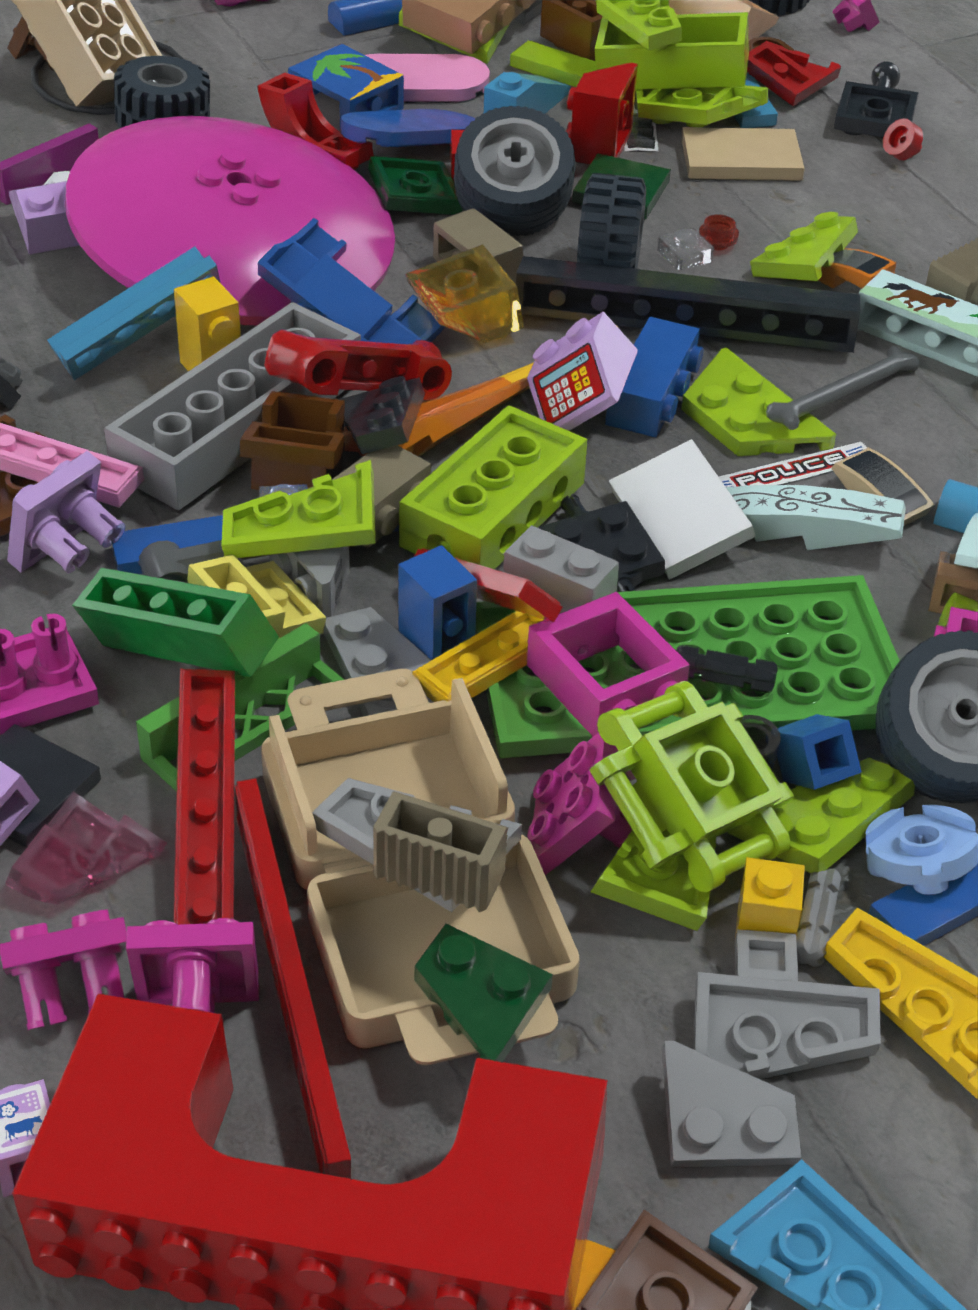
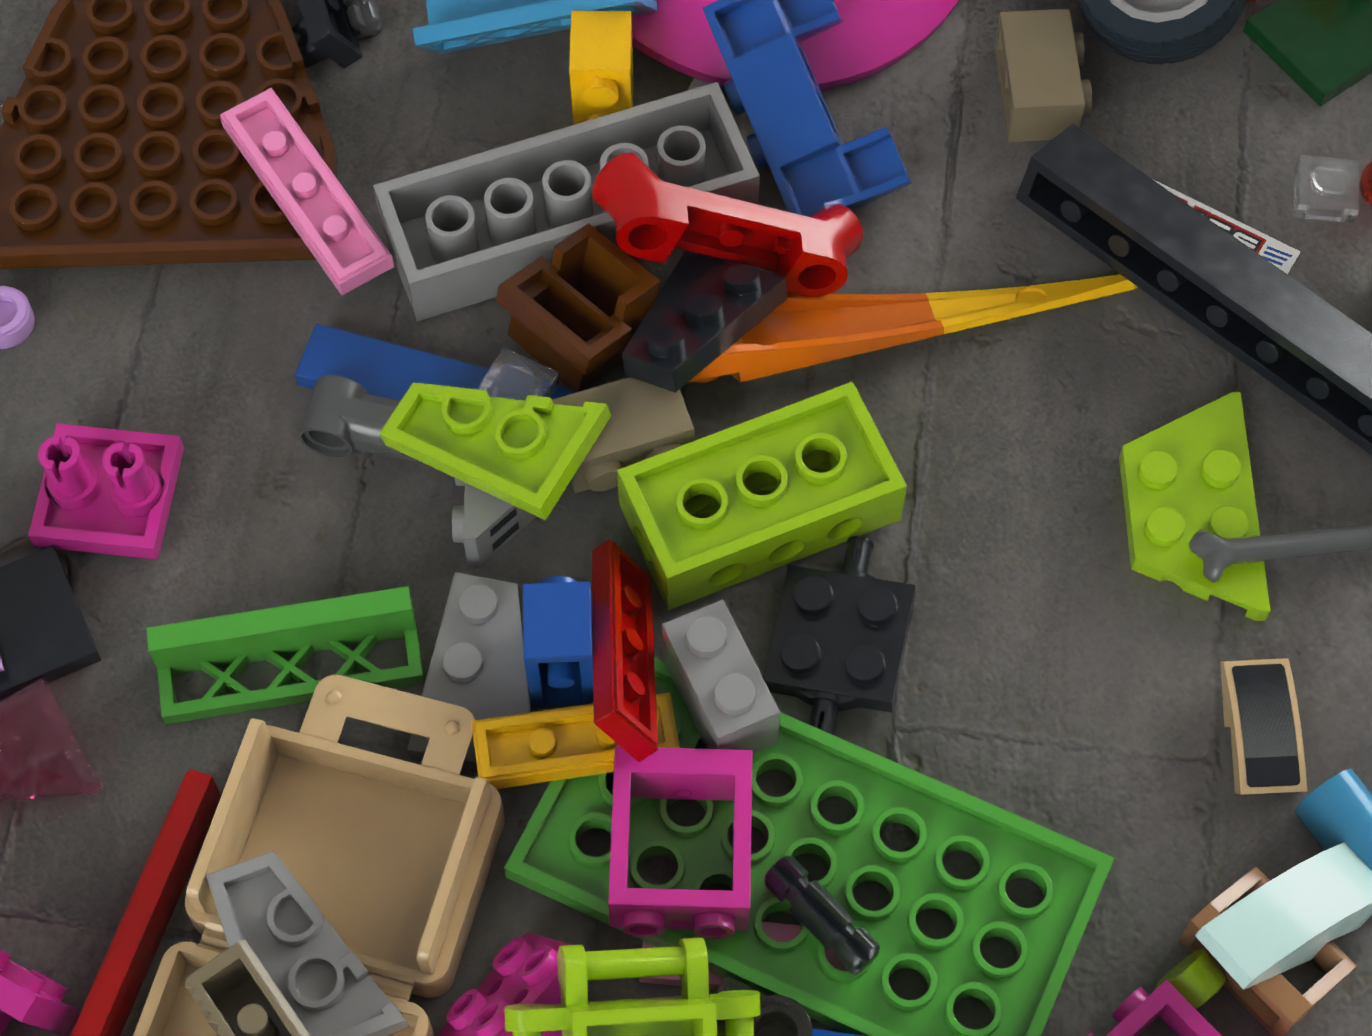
camera: 35 degrees right, 20 degrees up
lavender plate [7,450,125,574] -> none
green brick [72,568,279,677] -> none
red tile [173,668,235,925] -> none
light yellow brick [187,555,326,639] -> none
clear yellow slope [406,244,524,343] -> none
slope [527,311,638,431] -> none
black wheel [577,173,646,269] -> none
blue brick [605,317,704,438] -> none
white tile [609,439,756,580] -> none
sticker [719,442,867,488] -> none
light aqua slope [727,485,906,550] -> none

